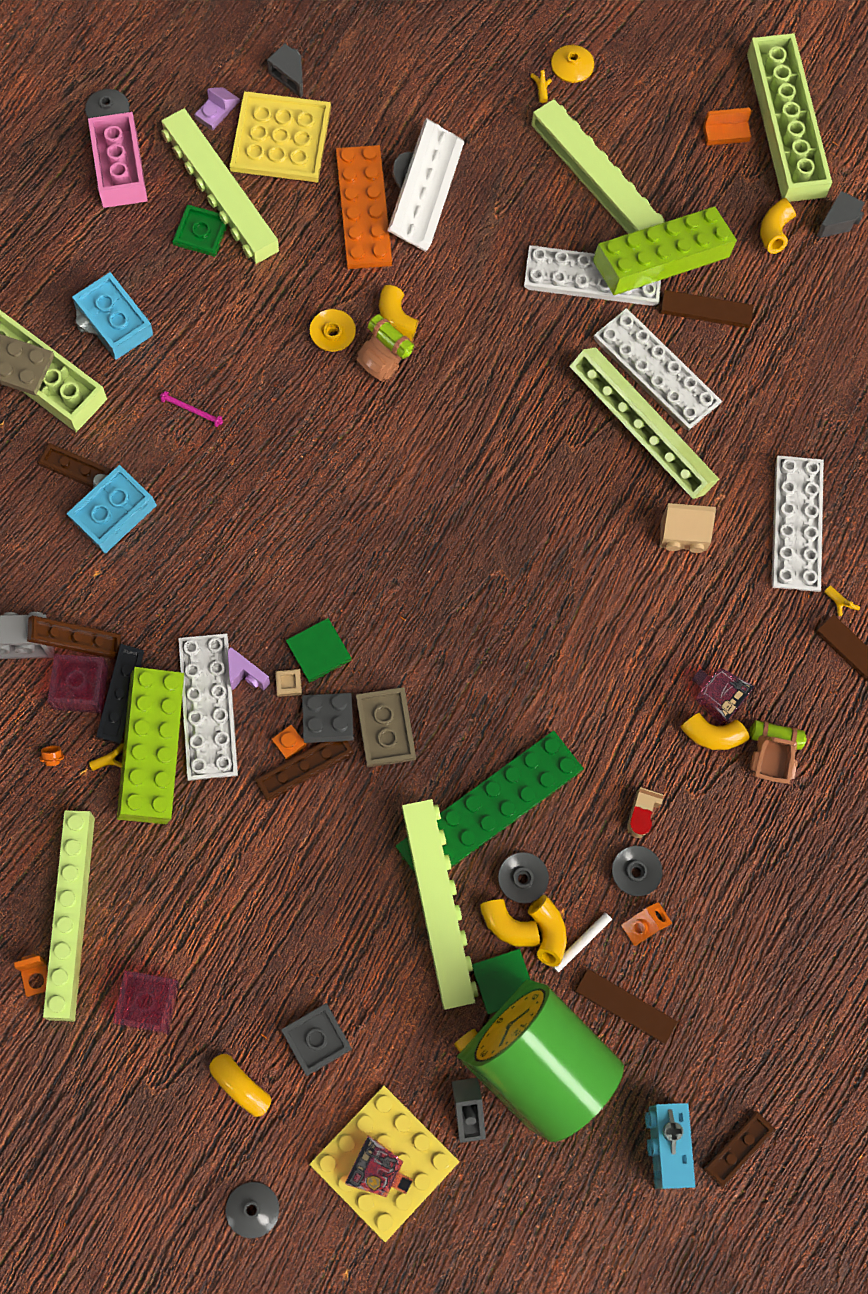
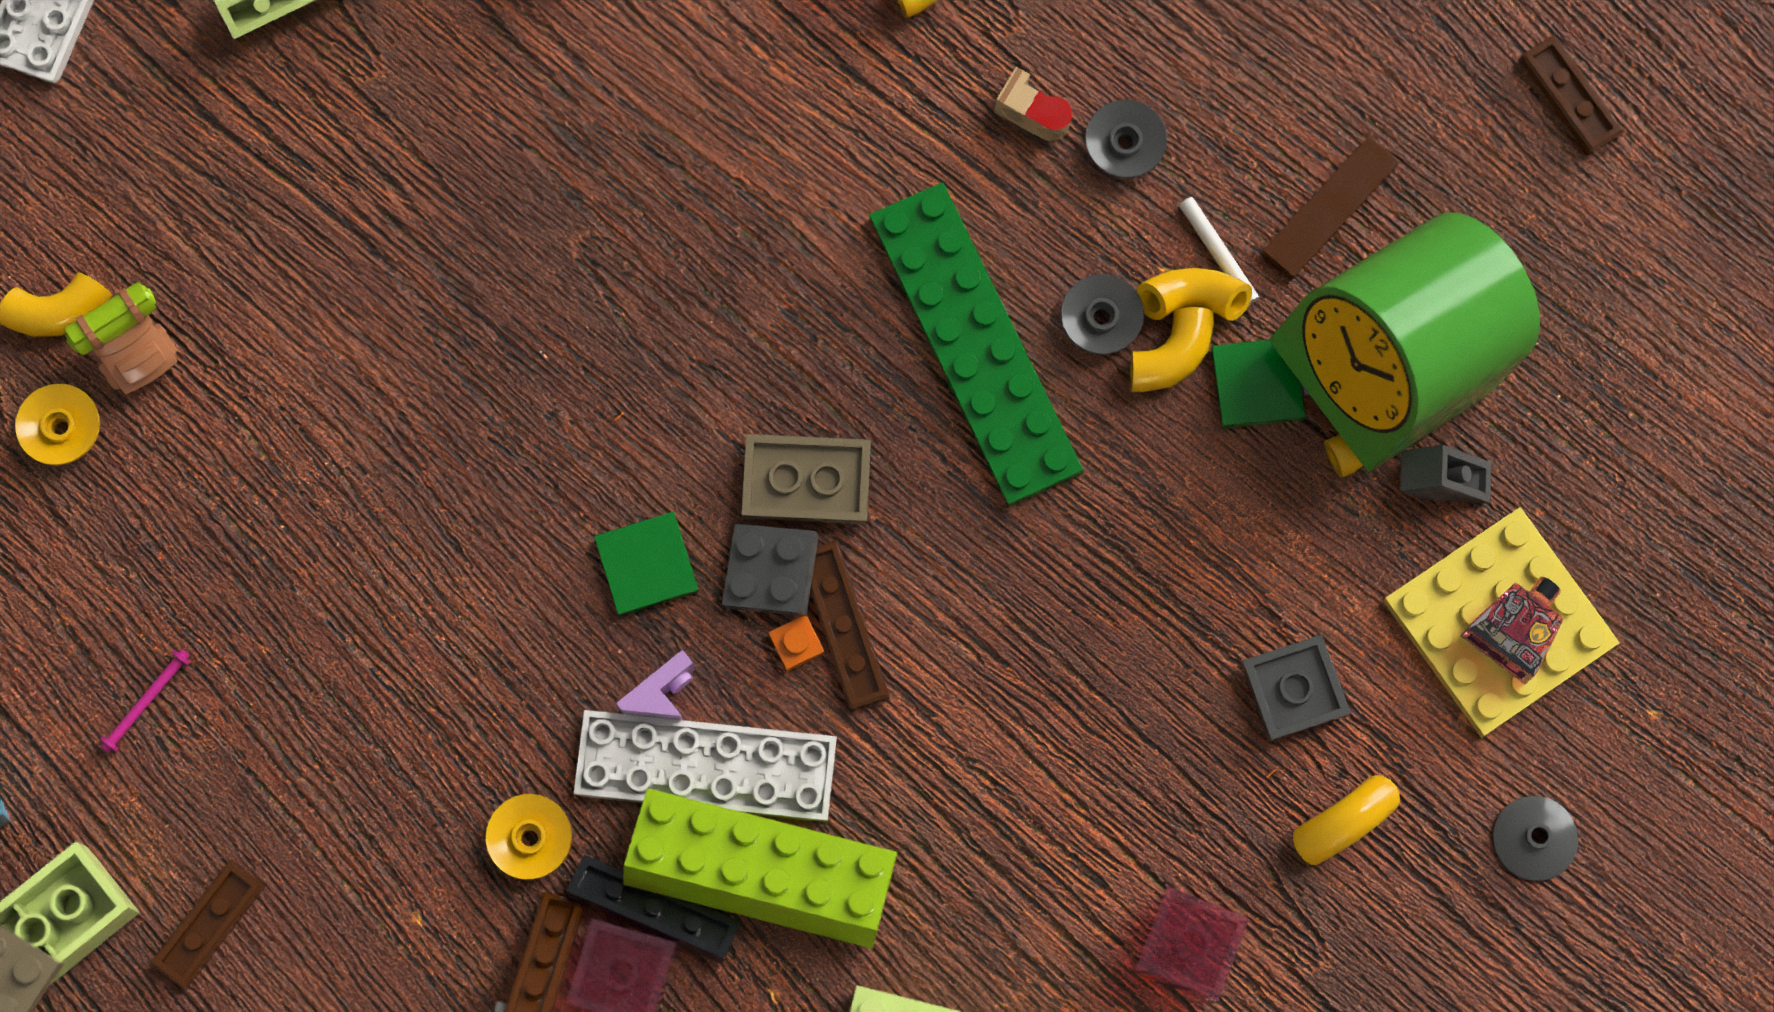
camera: 75 degrees left, 5 degrees up
medium azure piece [67,465,157,554] -> none
yellow bar [89,743,124,771] -> none
tan tile [275,669,302,697] -> none
yellowish green brick [402,799,478,1010] -> none
orange bracket [621,902,672,946] -> none
medium azure piece [645,1103,695,1189] -> none
none -> yellow dish [486,794,572,880]

